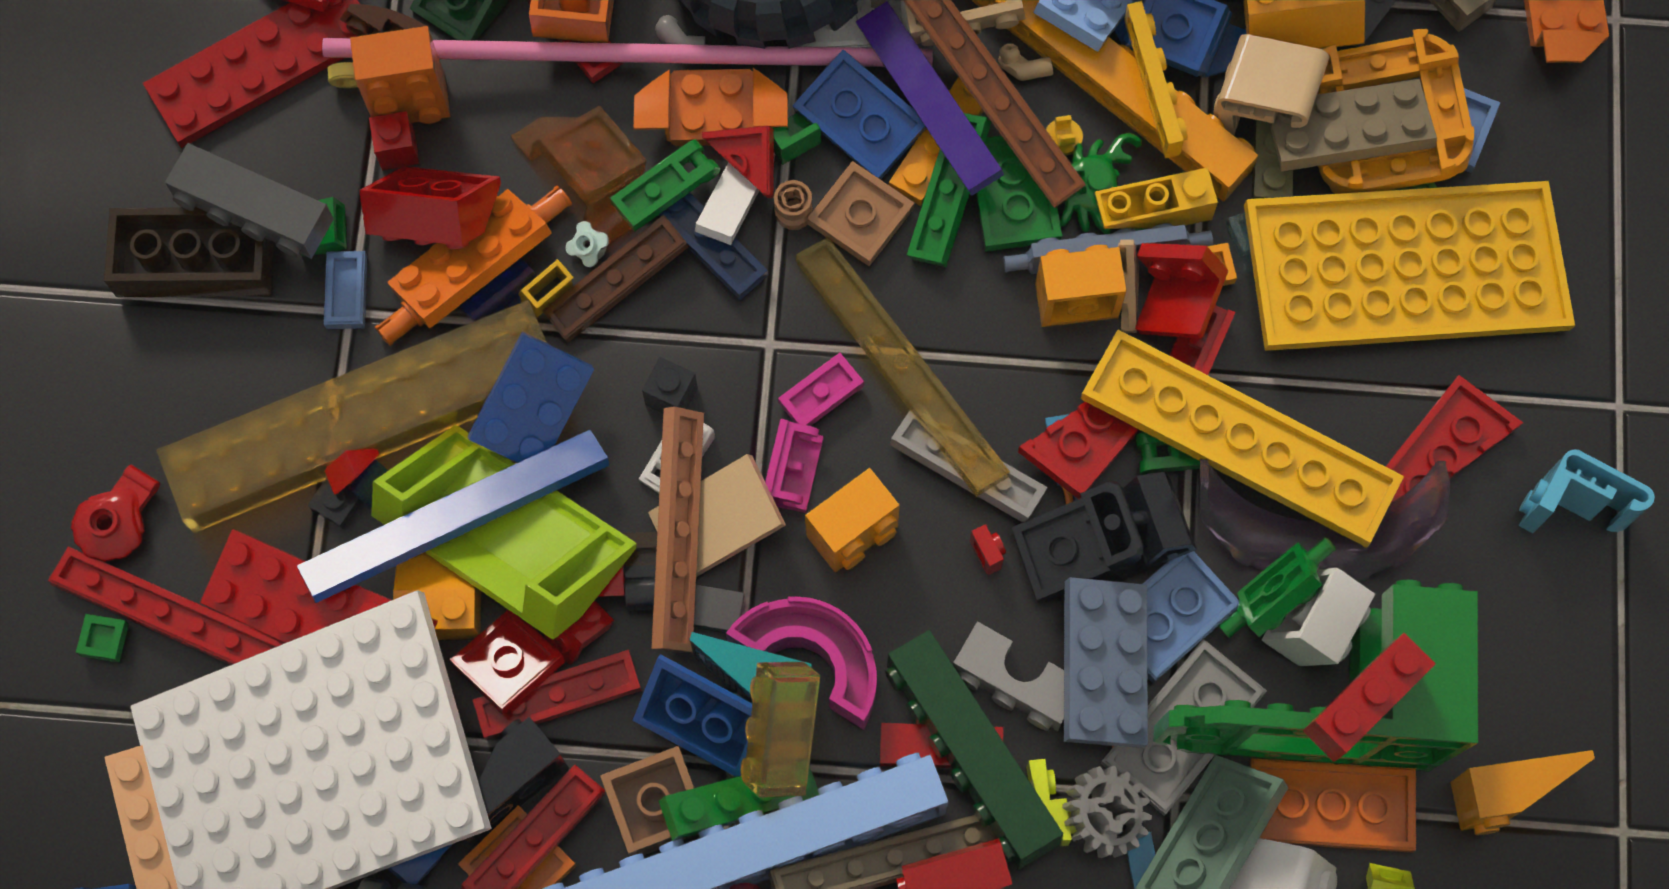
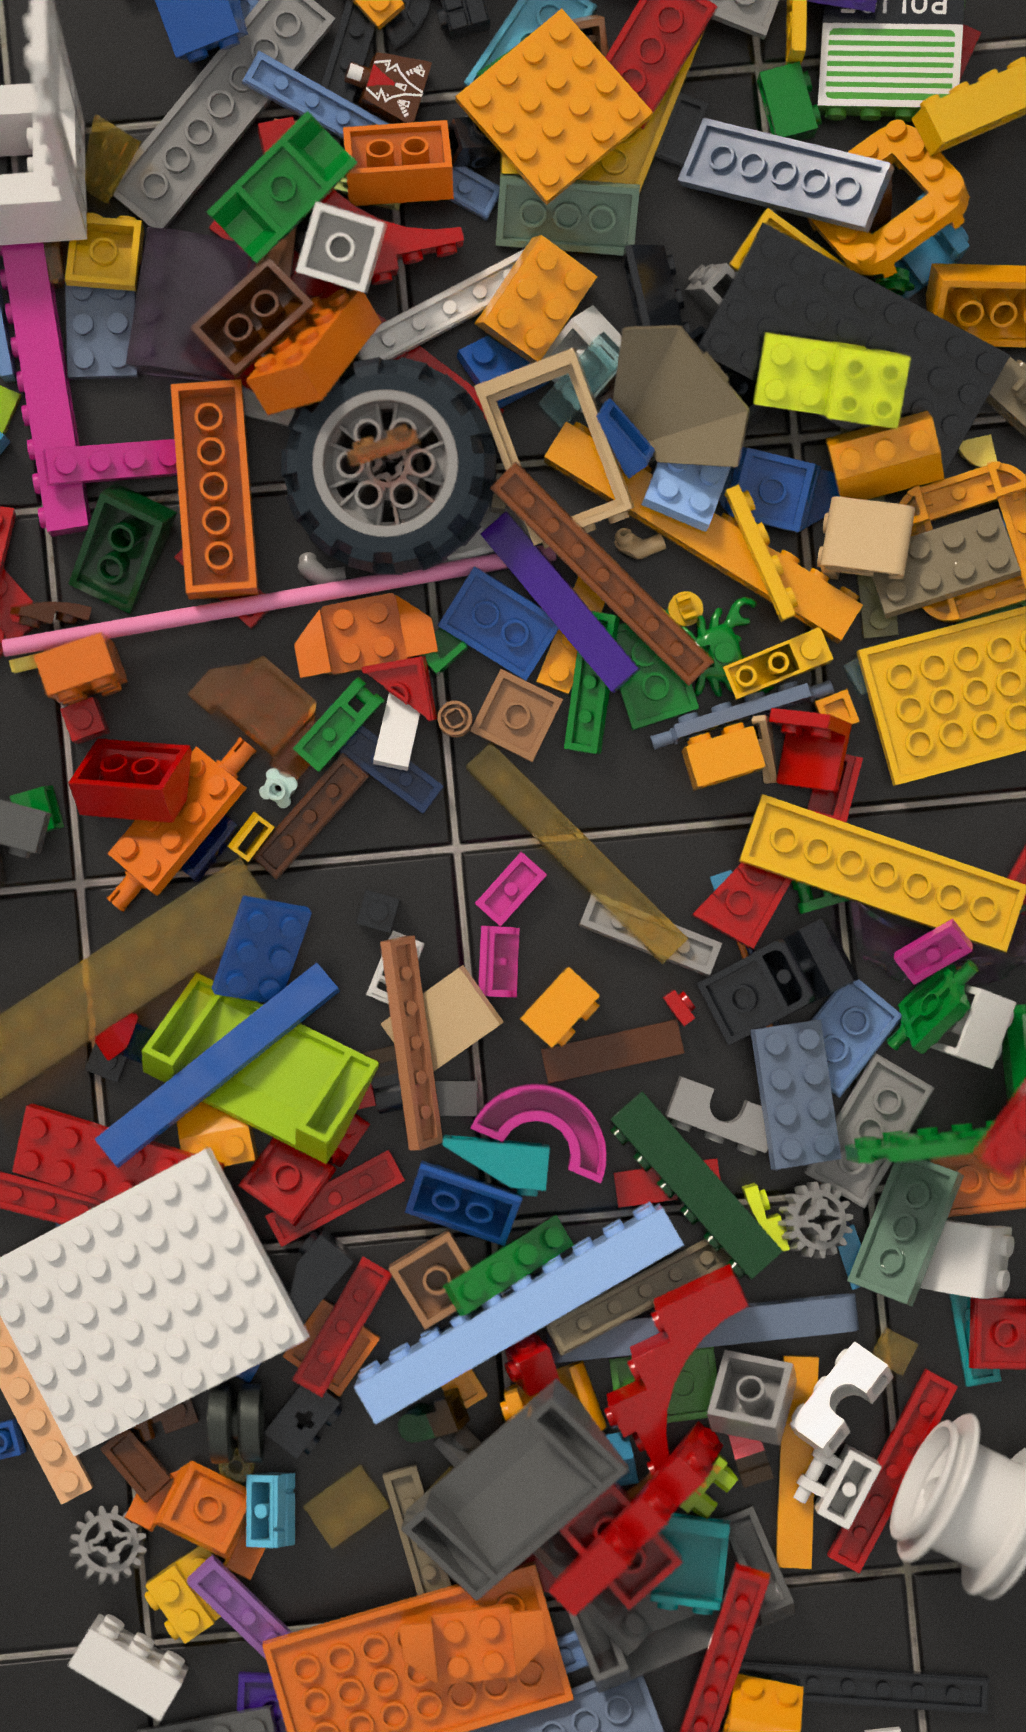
camera: 15 degrees left, 15 degrees up
medium blue tile [324,251,368,329] -> none
clear yellow brick [741,662,820,798] -> none
none -> reddish brown tile [541,1019,684,1084]
none -> dark pink plate [894,918,973,985]
none -> light yellow tile [958,434,997,468]

